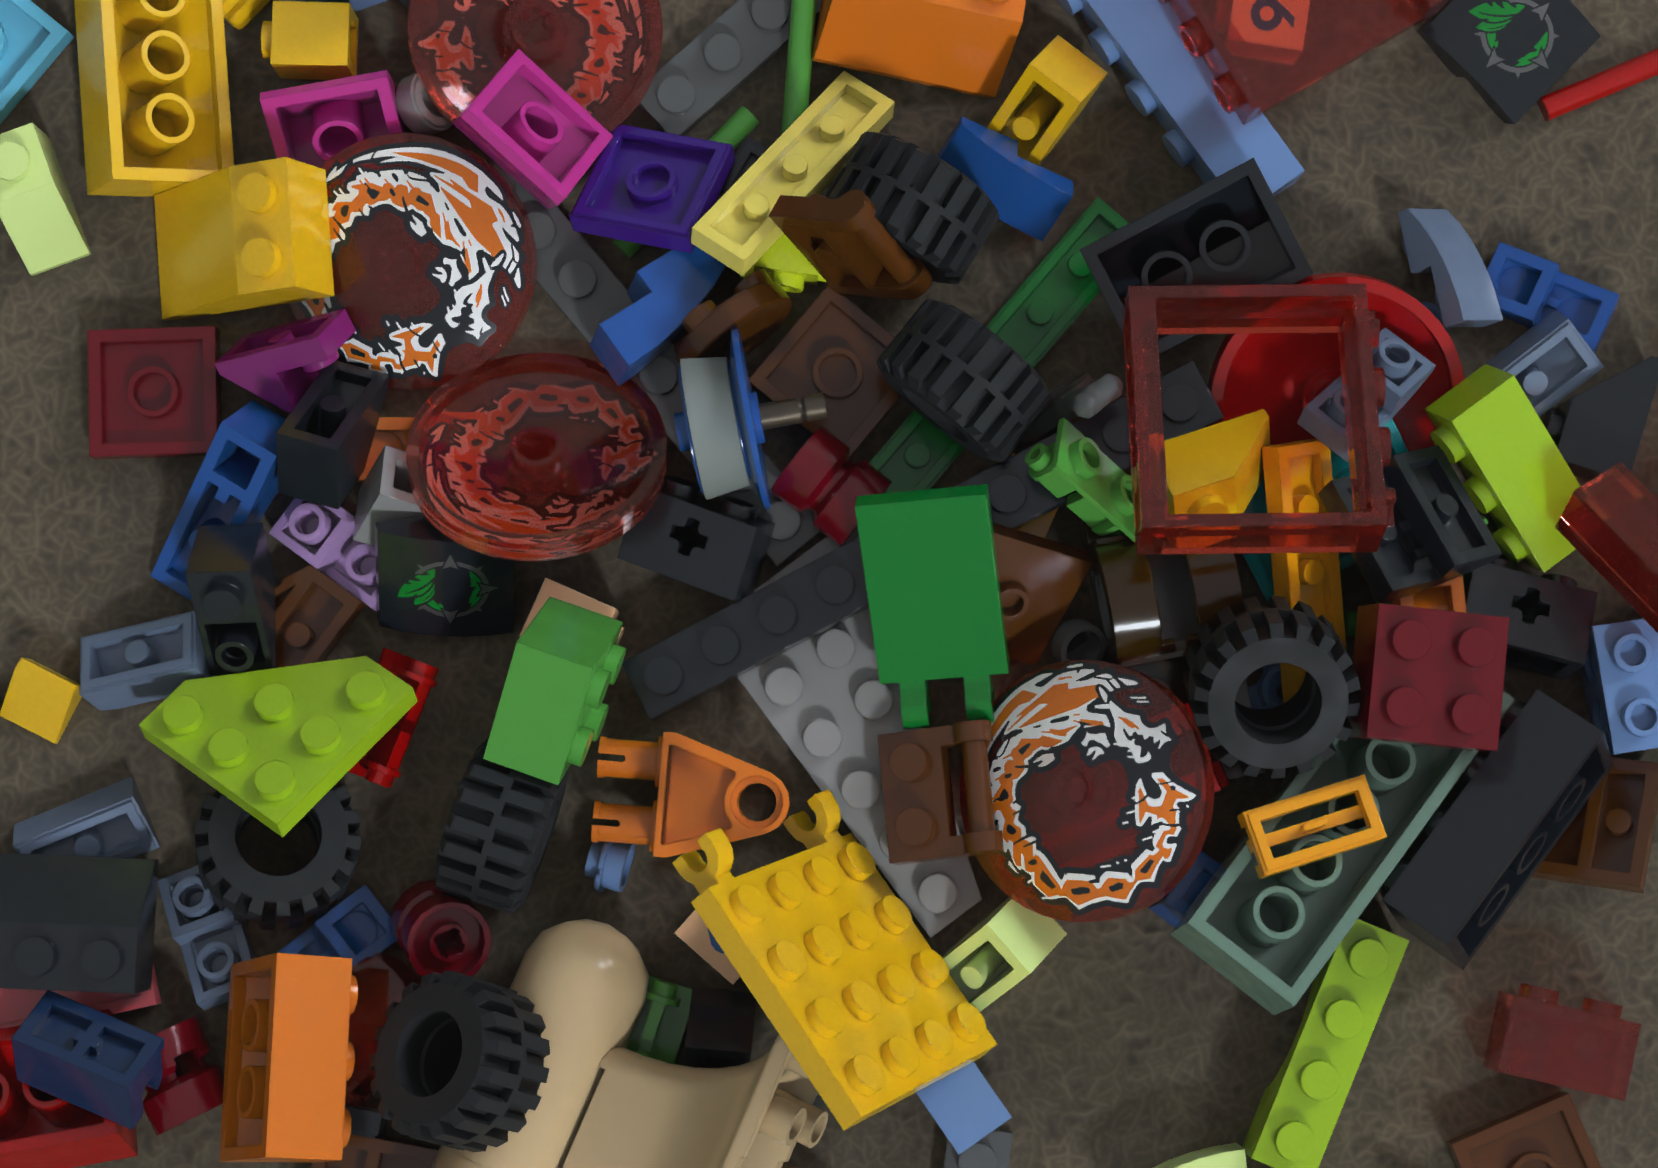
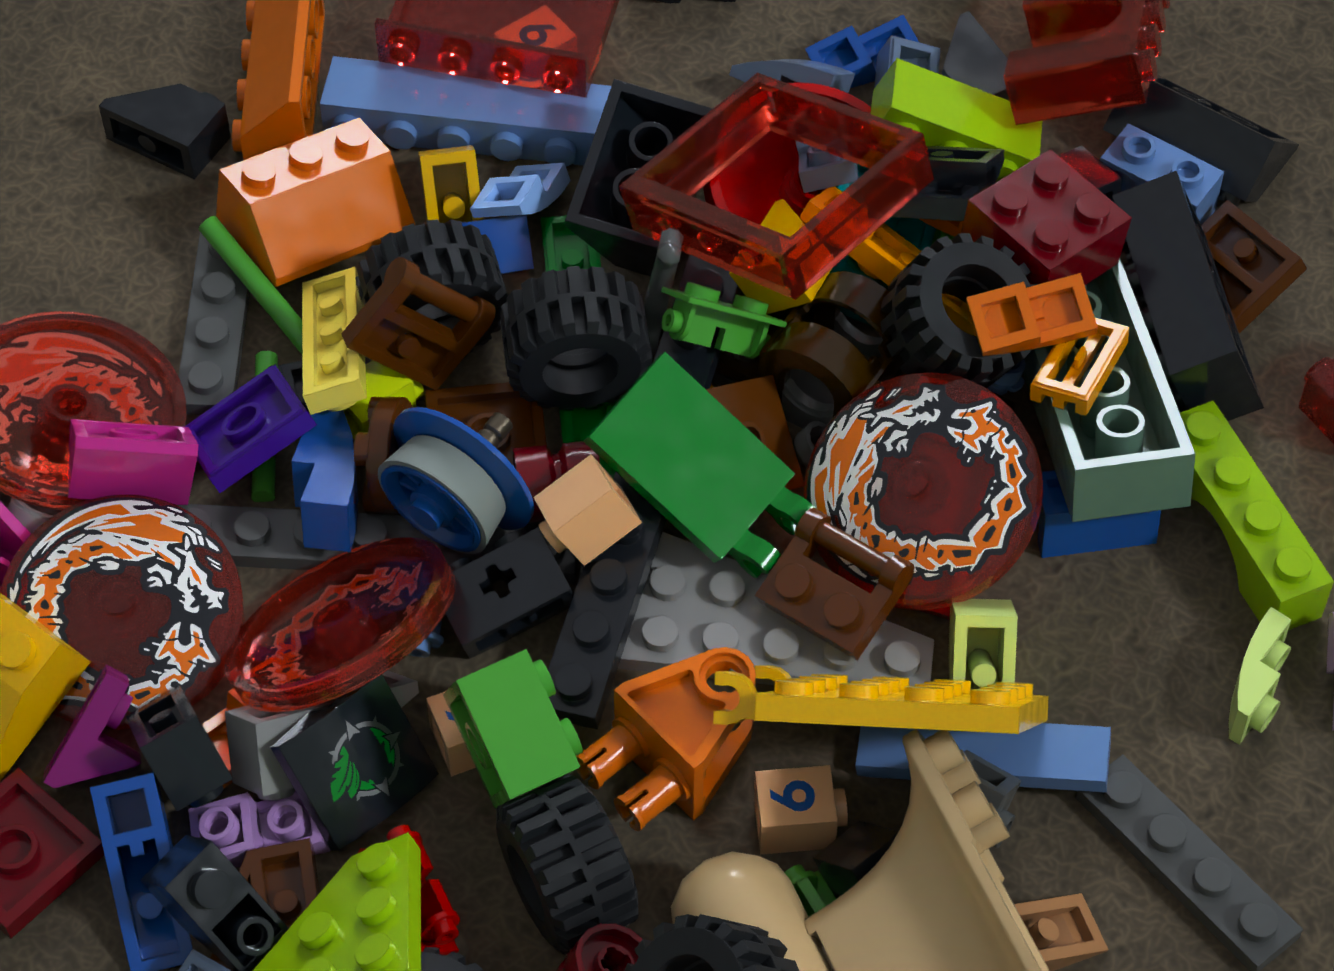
camera: 40 degrees left, 30 degrees down
medium blue plate [585,841,635,893] -> none
none -> light blue slope [470,163,571,218]
none -> light nougat brick [533,454,642,566]
none -> orange slope [966,273,1098,356]

